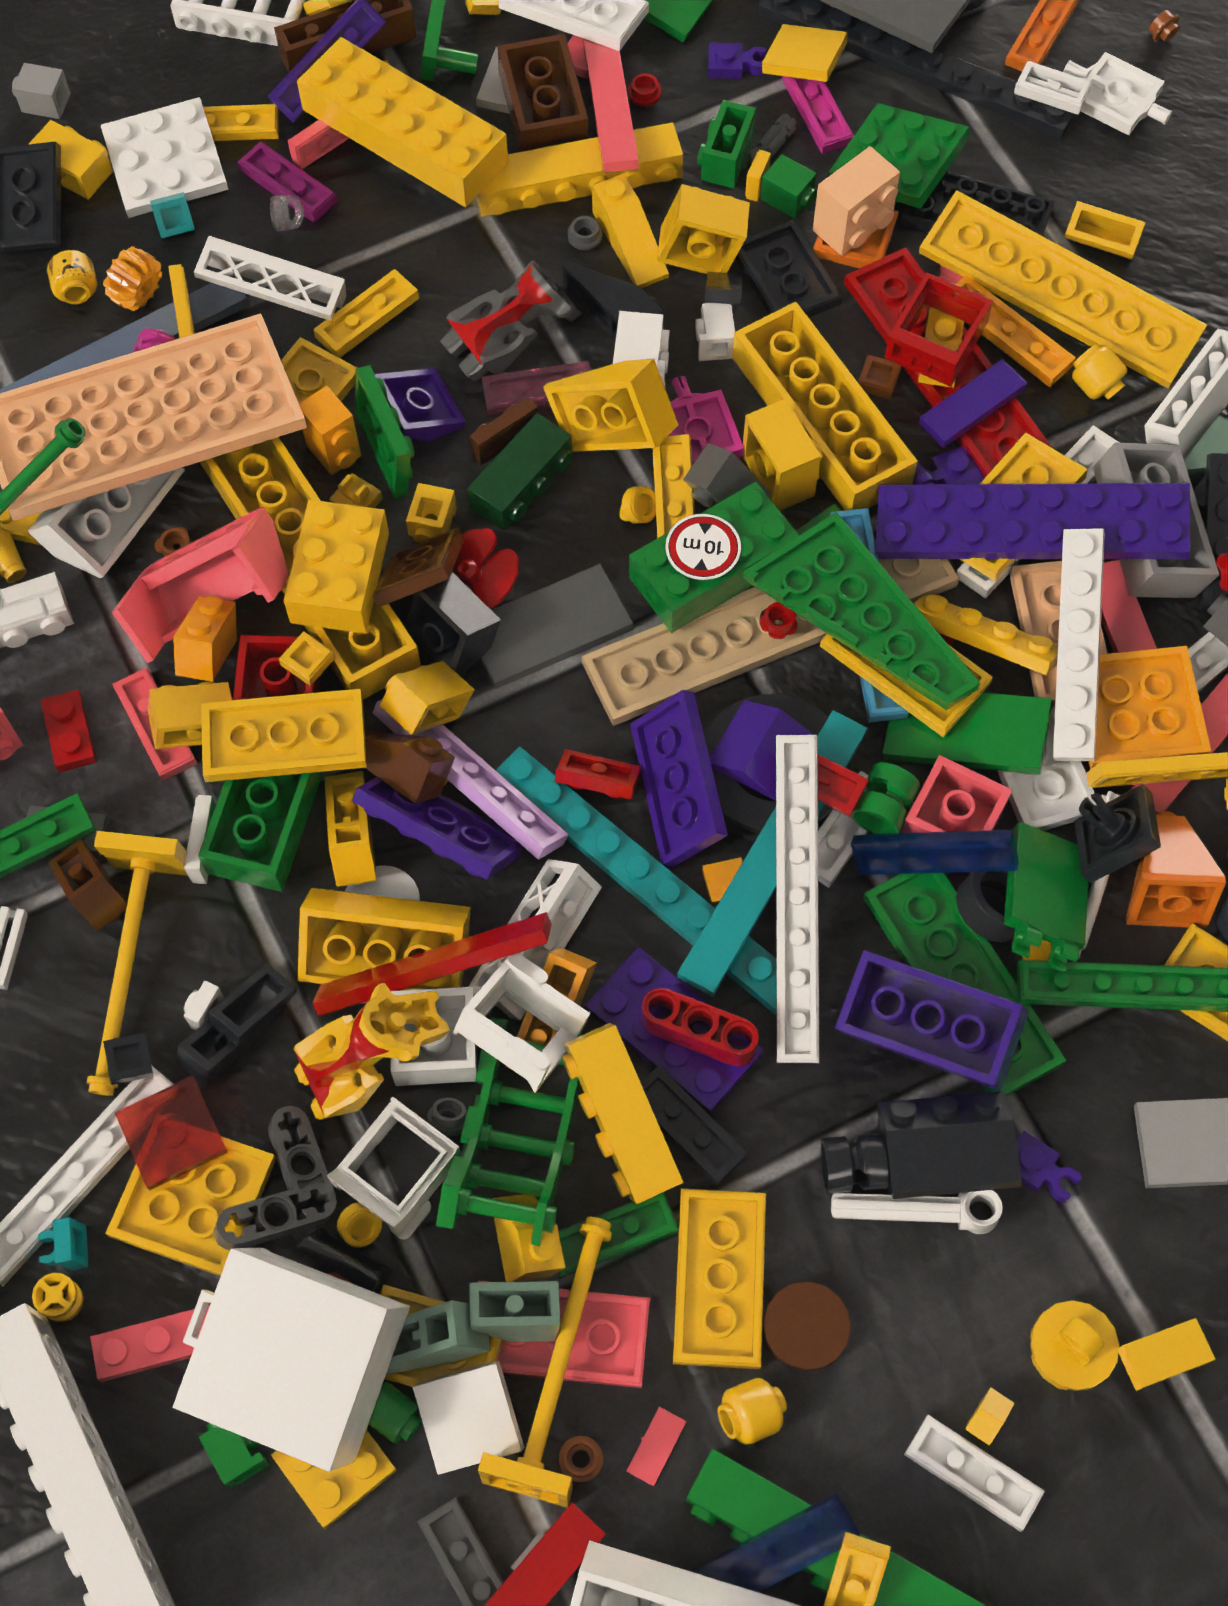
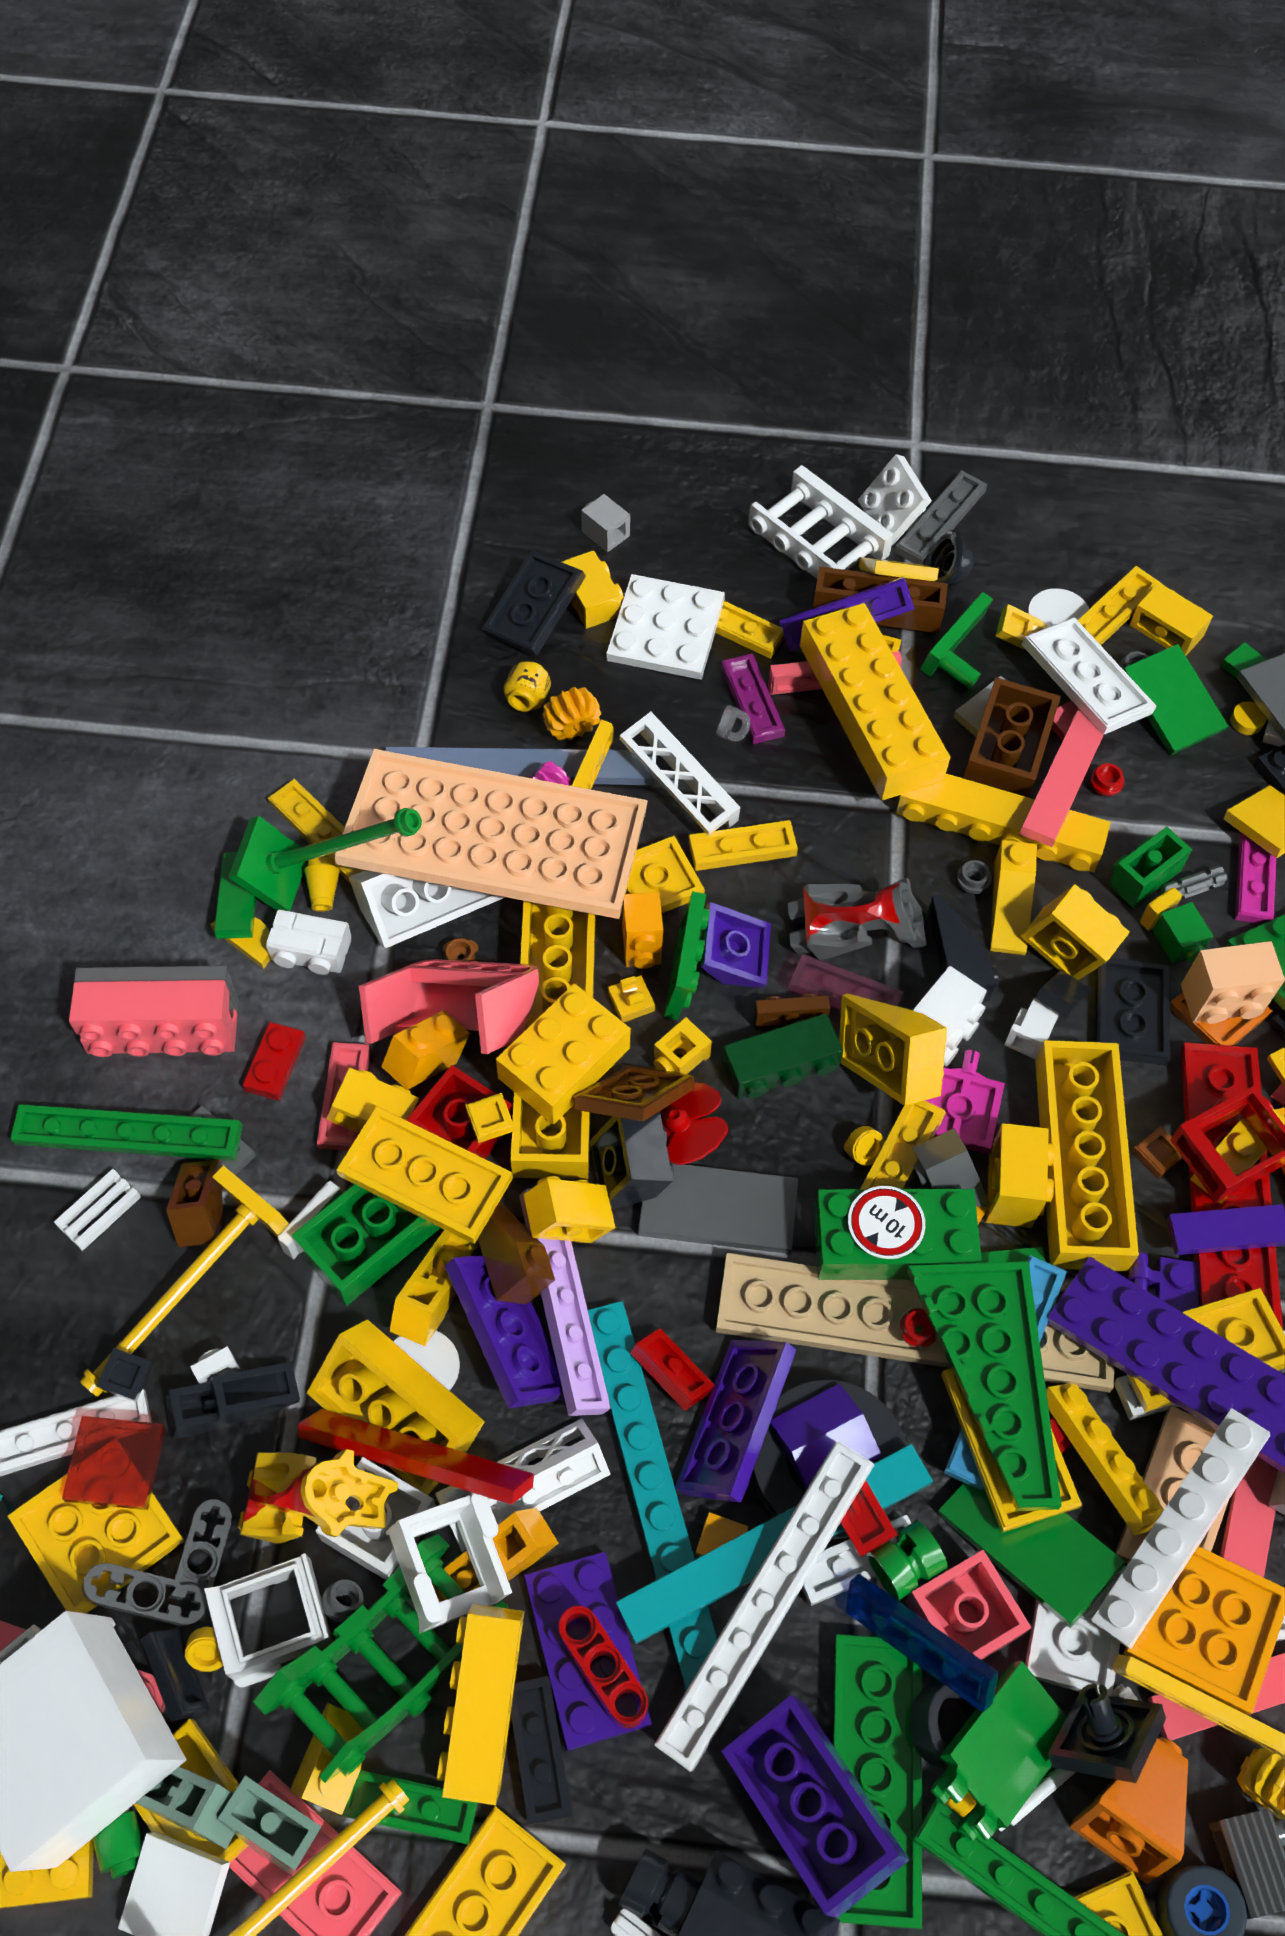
camera: 30 degrees right, 5 degrees down
teal tile [150,192,195,238] -> none
dark purple plate [708,42,766,79] -> none

